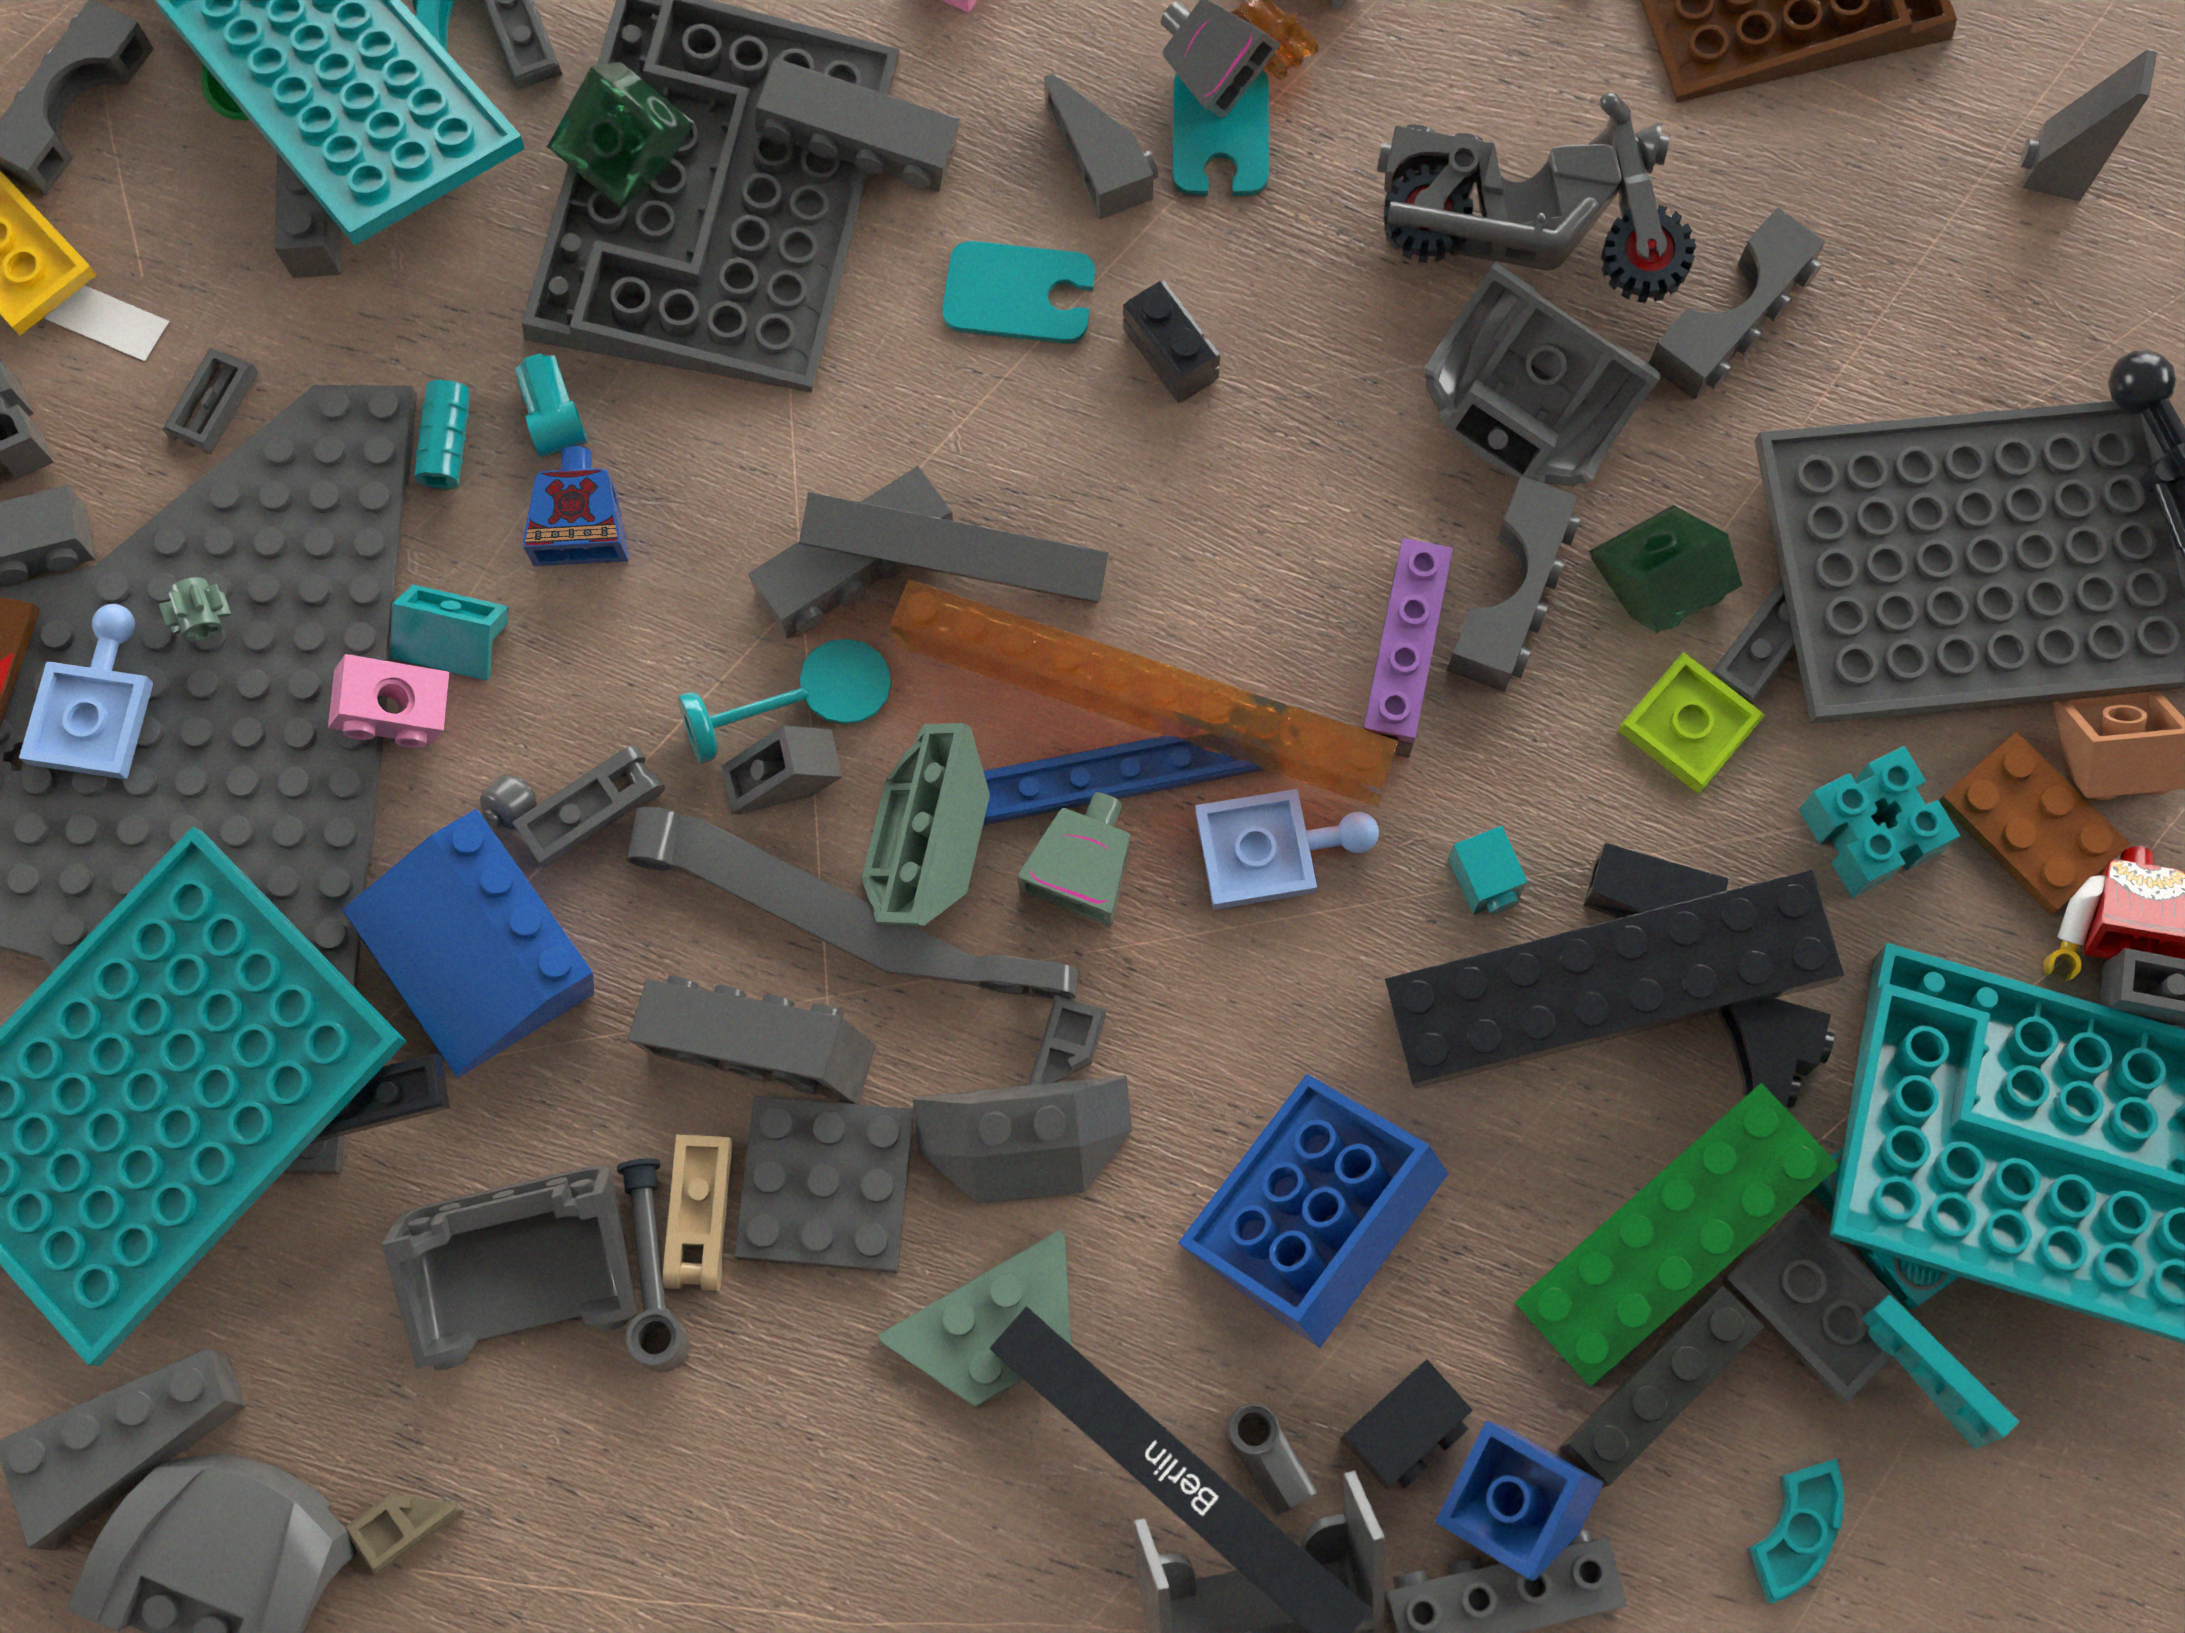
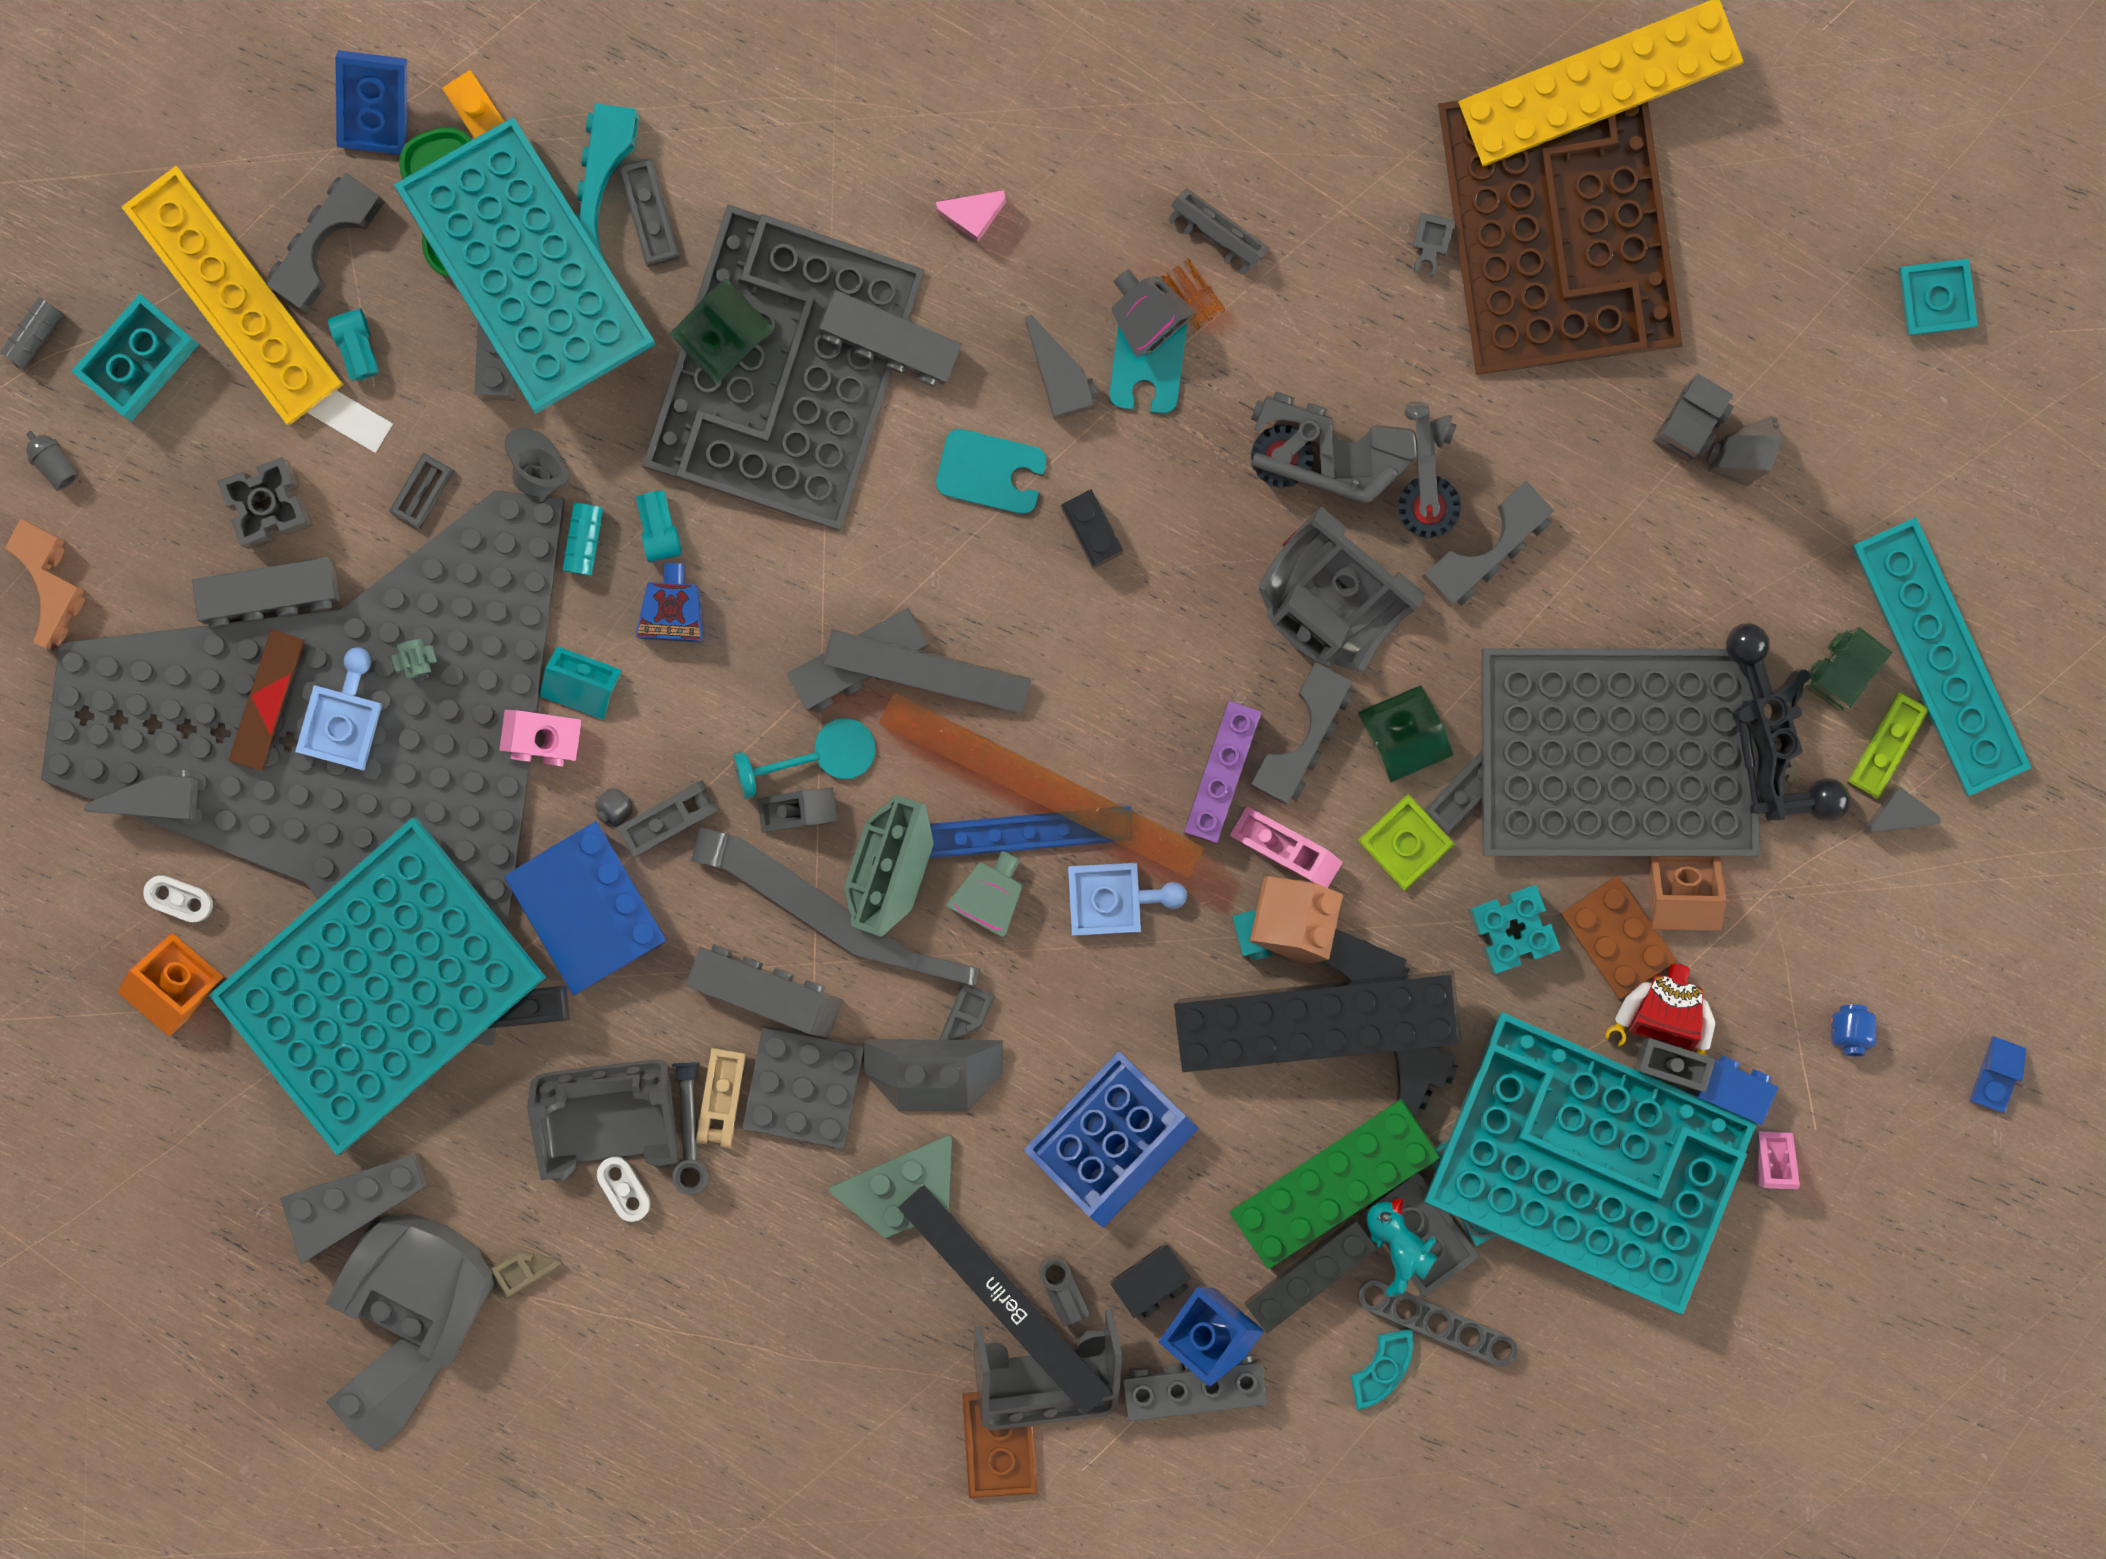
camera: 10 degrees right, 15 degrees up
teal wing [1862,1294,2019,1449] -> none
none -> teal piece [328,308,380,382]
none -> dark grey piece [505,428,569,503]
none -> white plate [597,1156,651,1222]
none -> bright pink slope [1229,806,1343,888]
none -> nougat slope [1249,876,1343,965]
none -> dark grey beam [1358,1279,1518,1366]
none -> teal animal [1367,1199,1438,1297]
none -> dark grey brick [1653,373,1734,462]

